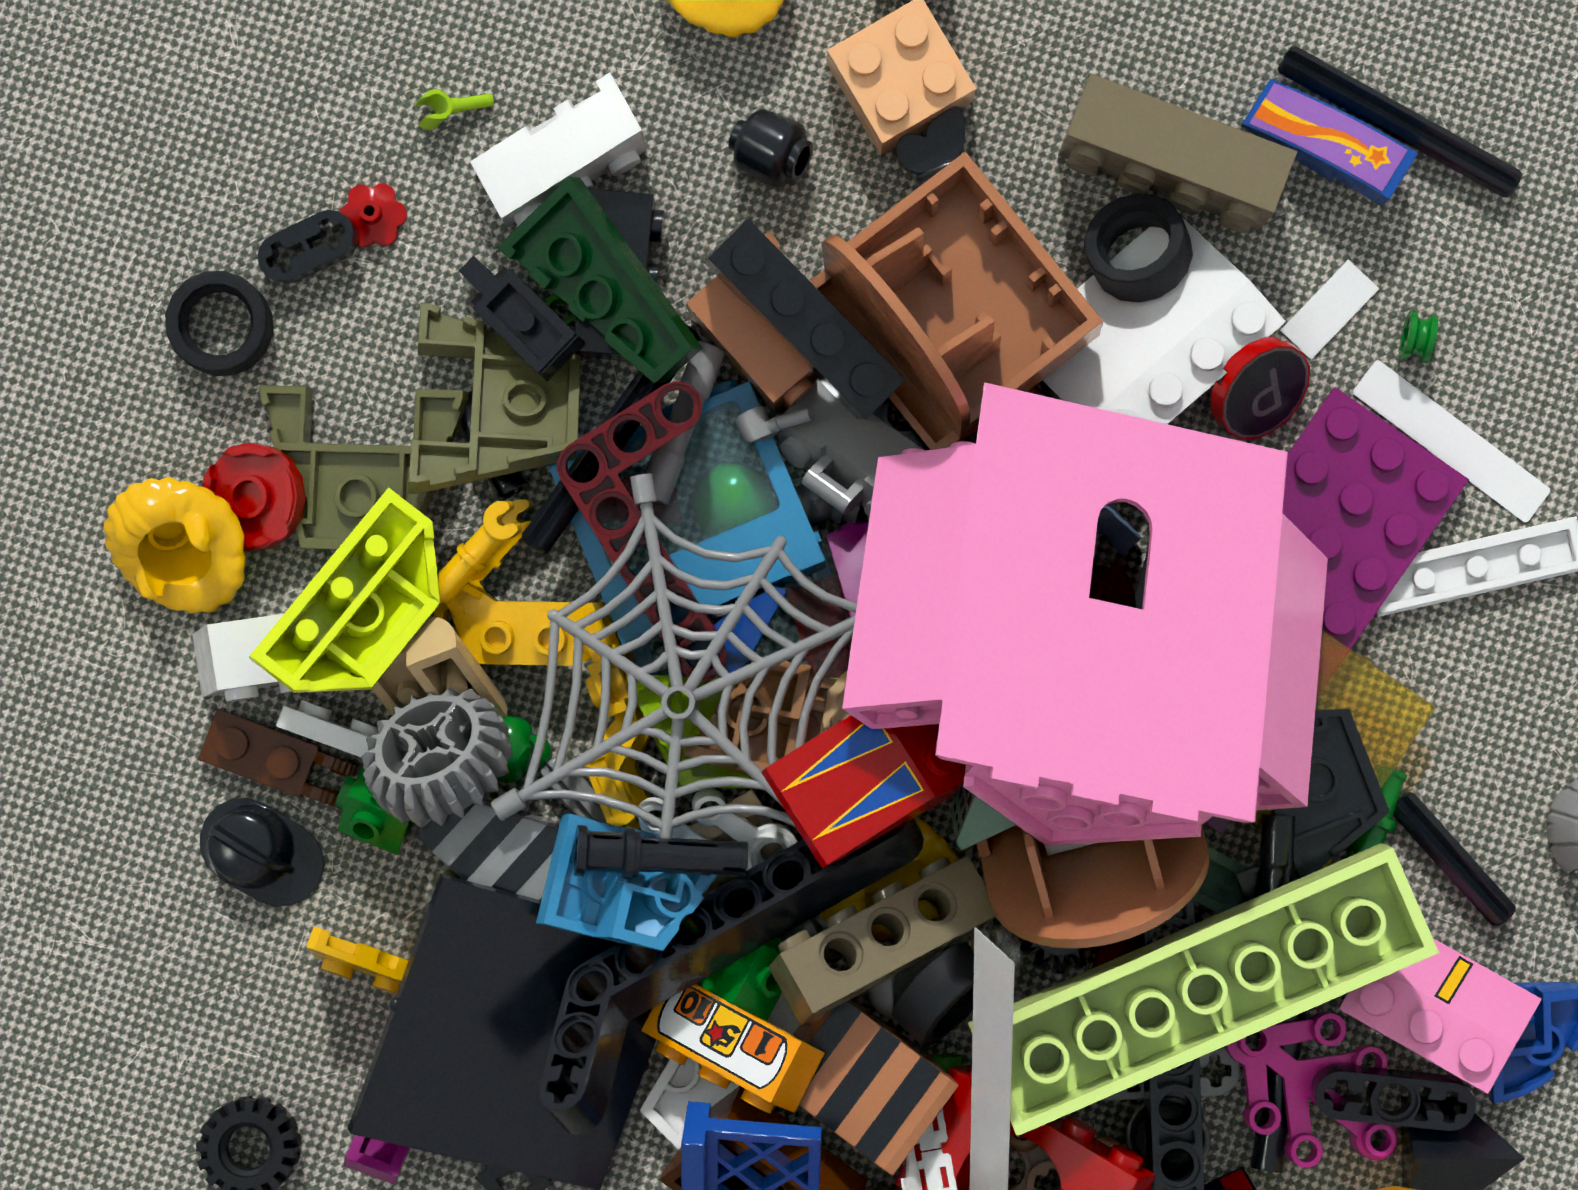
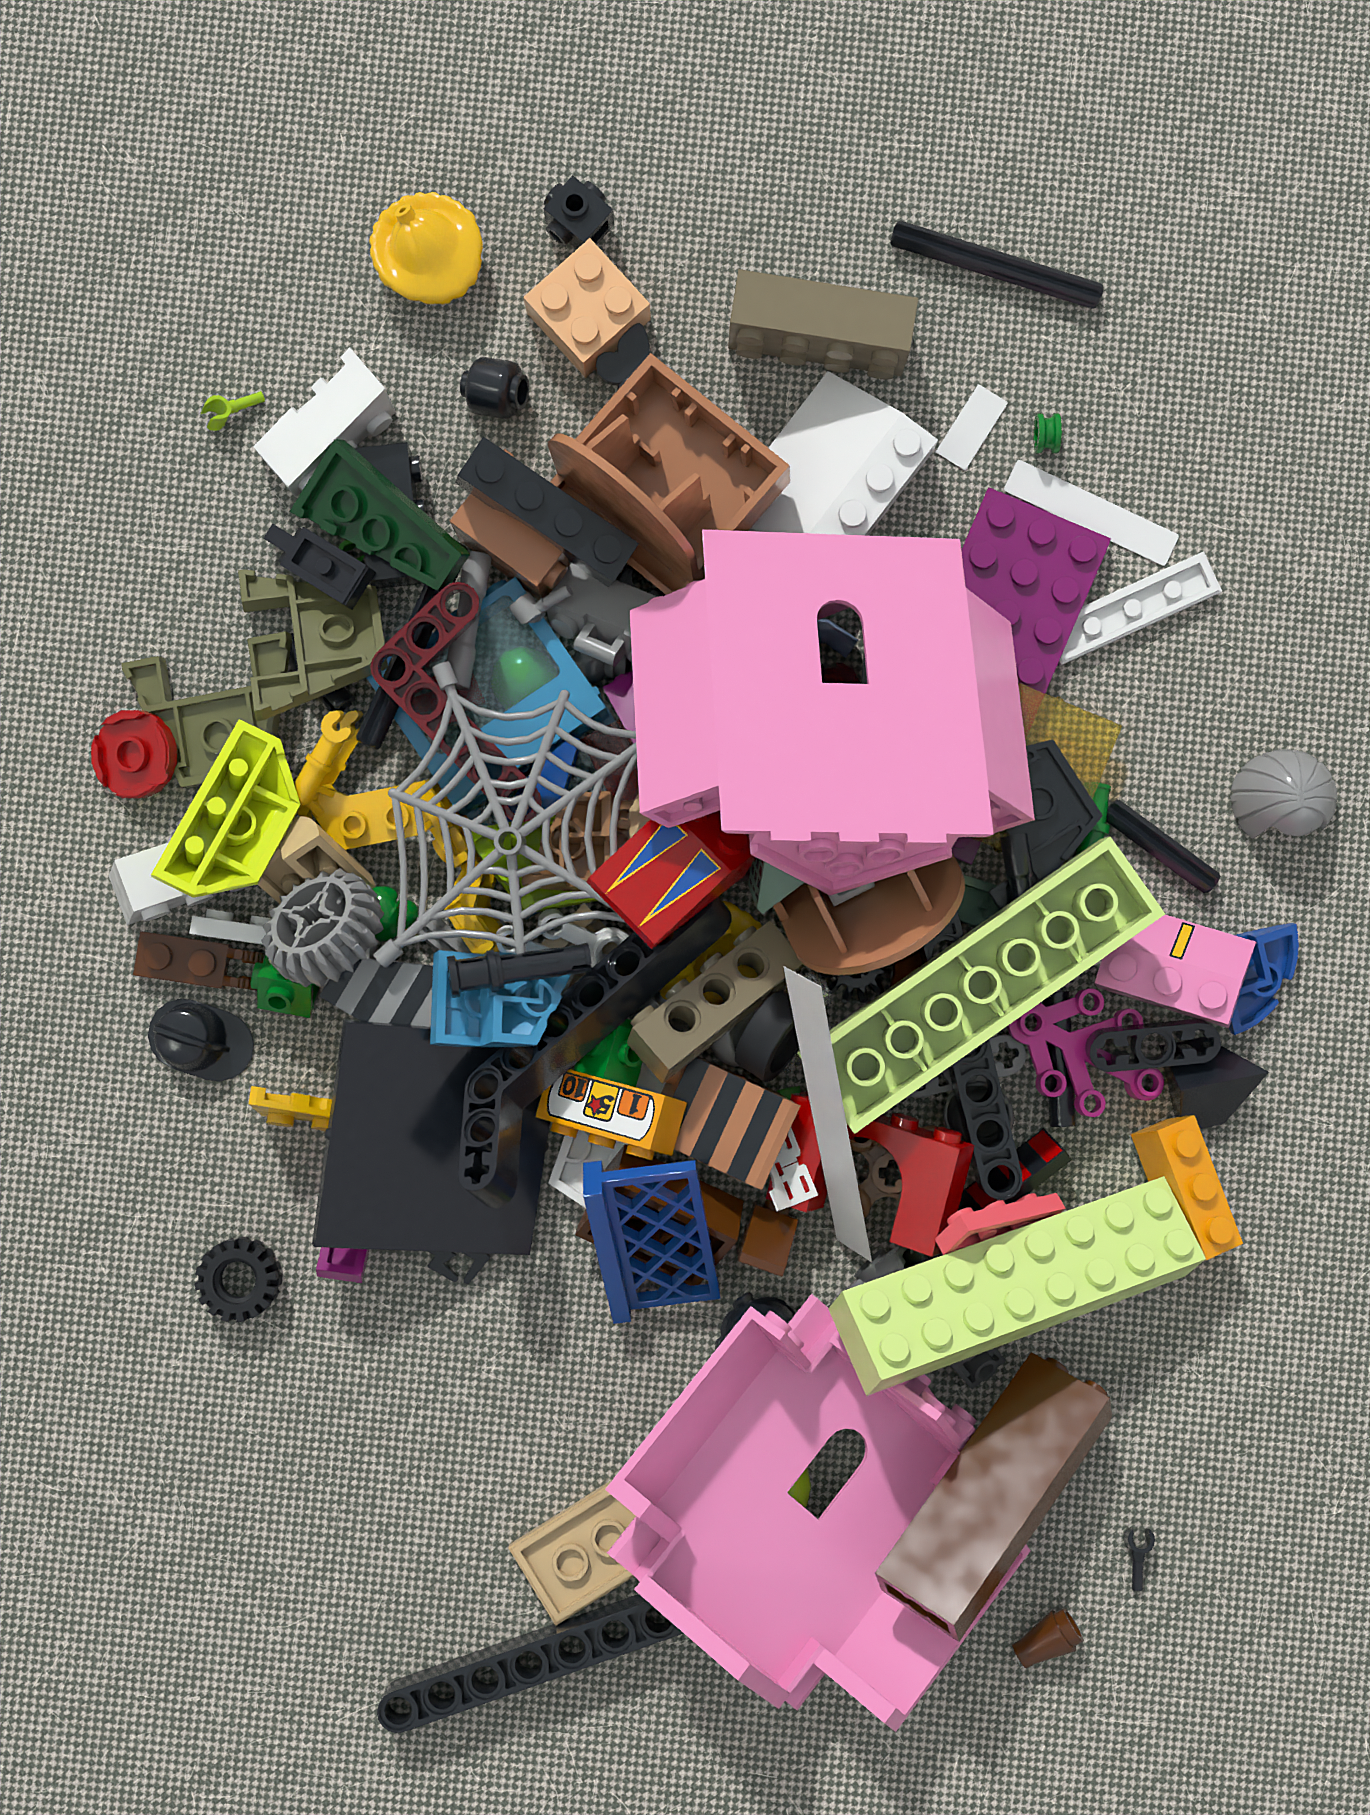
camera: 15 degrees left, 0 degrees up
yellow piece [103,477,246,614] -> none
black tyre [165,271,273,376] -> none
black beam [257,210,359,284] -> none
red plant [339,183,407,248] -> none
black tyre [1084,193,1193,303] -> none
tile [1211,337,1310,440] -> none
slope [1241,79,1418,207] -> none

